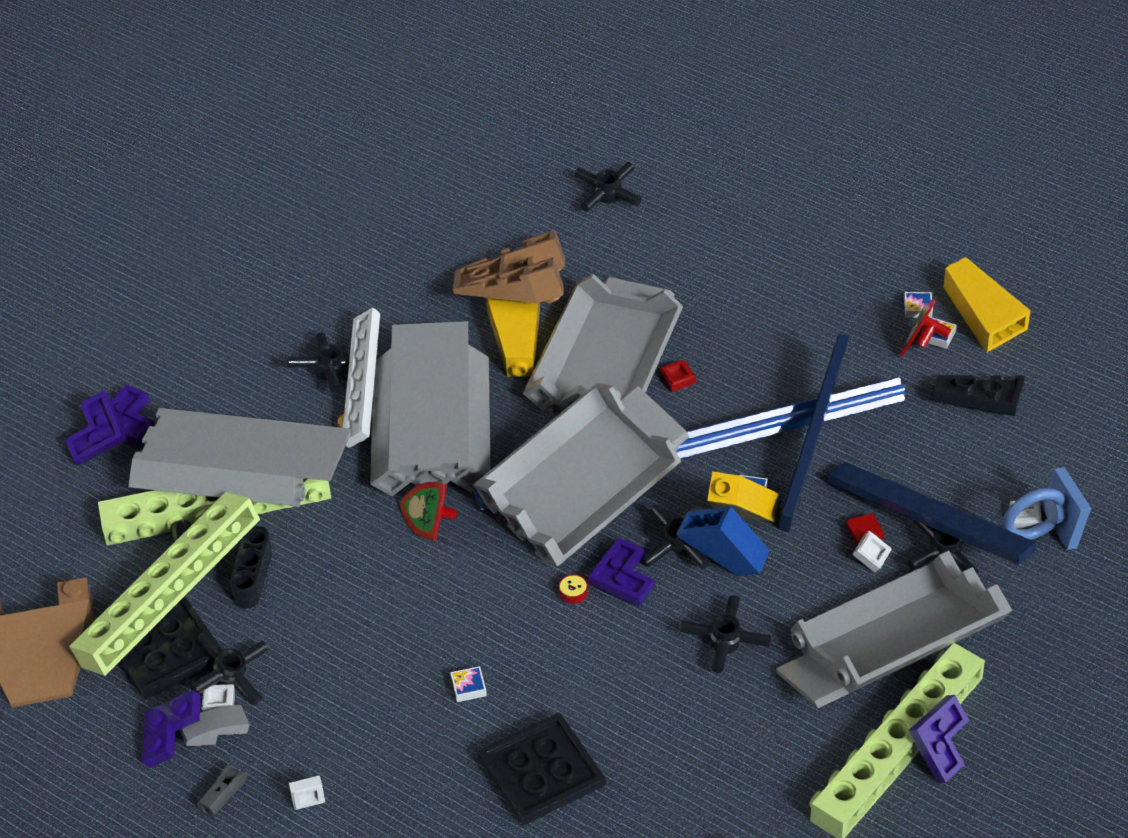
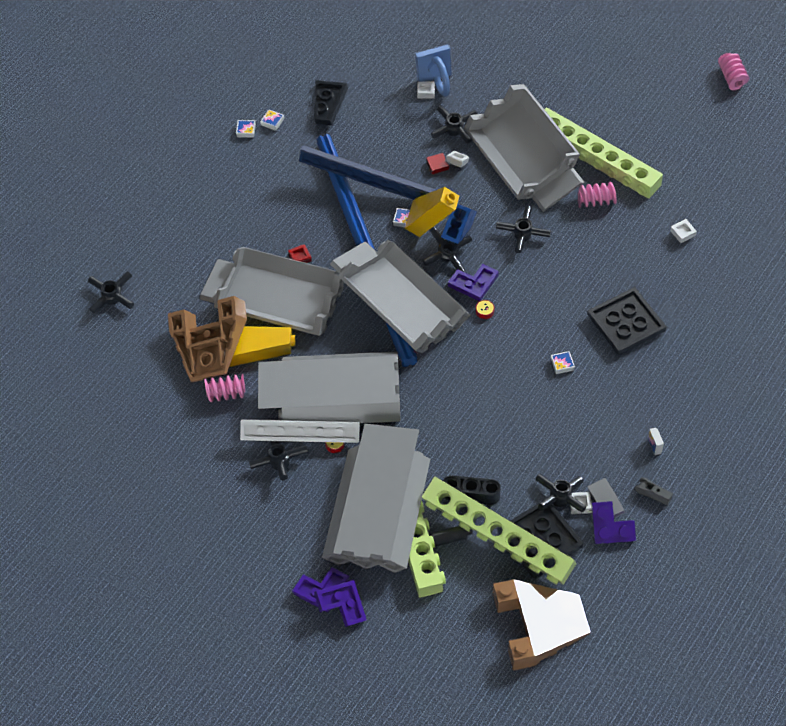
camera: 90 degrees left, 10 degrees up
shield [399,482,457,541] -> none
dark blue tile [828,462,1036,565] -> none
red shield [900,299,951,357] -> none
dark purple plate [909,695,969,783] -> none
yellow slope [943,257,1030,352] -> none
none -> bright pink piece [204,374,245,402]
none -> bright pink piece [577,182,617,208]

